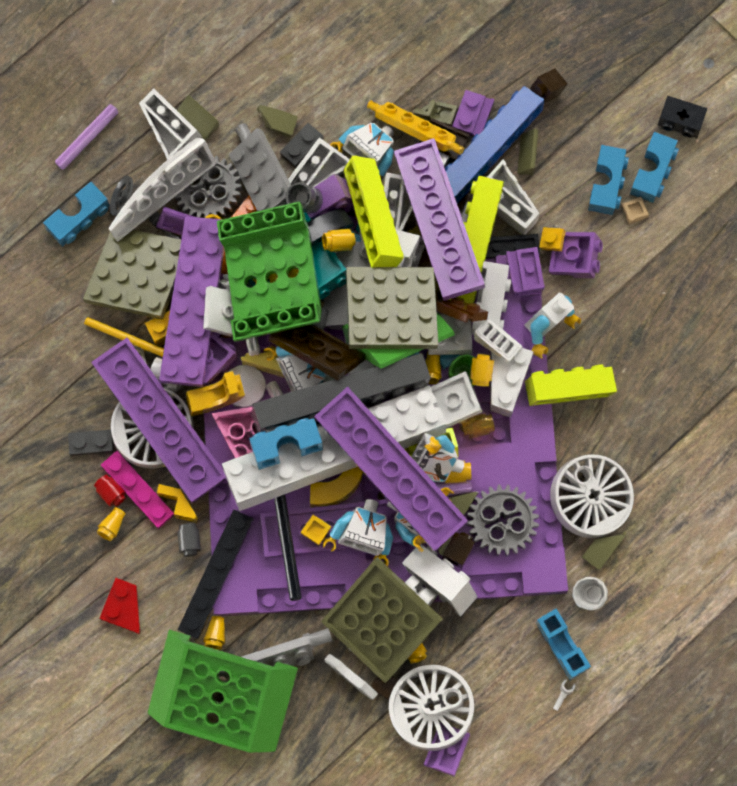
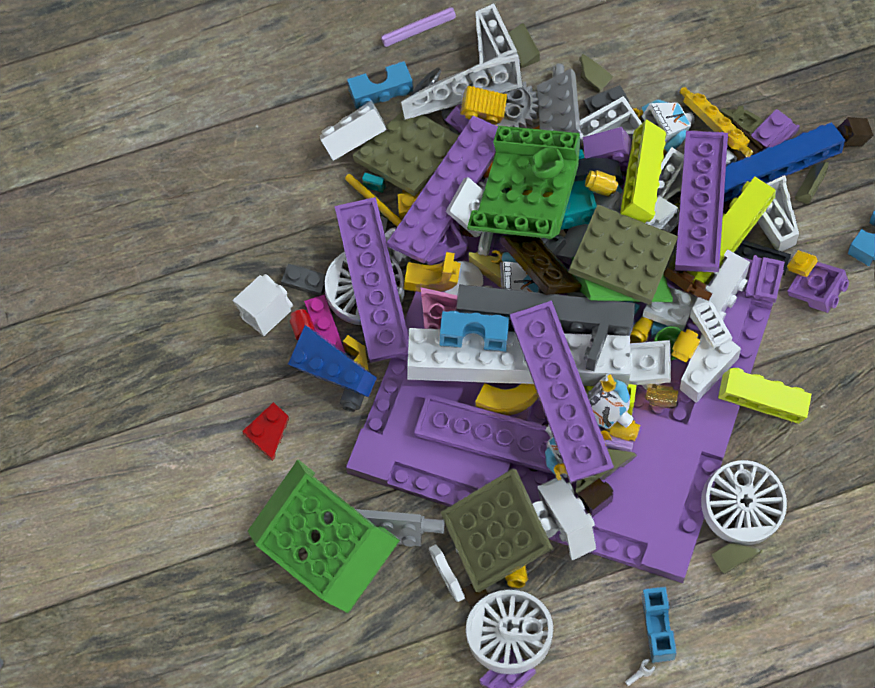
camera: 25 degrees right, 10 degrees down
yellow cone [97,507,126,541] -> none
black plate [177,510,254,640] -> none
yellow cone [203,616,225,650] -> none
black axle [274,494,302,601] -> none
dark grey wheel [286,182,323,214] -> none
yellow plate [301,515,332,546] -> none
torso [323,499,393,566] -> none
light grey gear [467,484,539,556] -> none
torso [524,292,581,359] -> none
white hair [572,577,608,611] -> none
none -> white piece [233,274,293,336]
none -> blue wedge [288,325,377,397]
none -> white wedge [320,101,387,161]
none -> teal tile [362,172,386,193]
none -> yellow brick [460,86,507,125]
none -> bright green hair [531,147,564,179]
none -> dark grey plate [584,322,609,372]

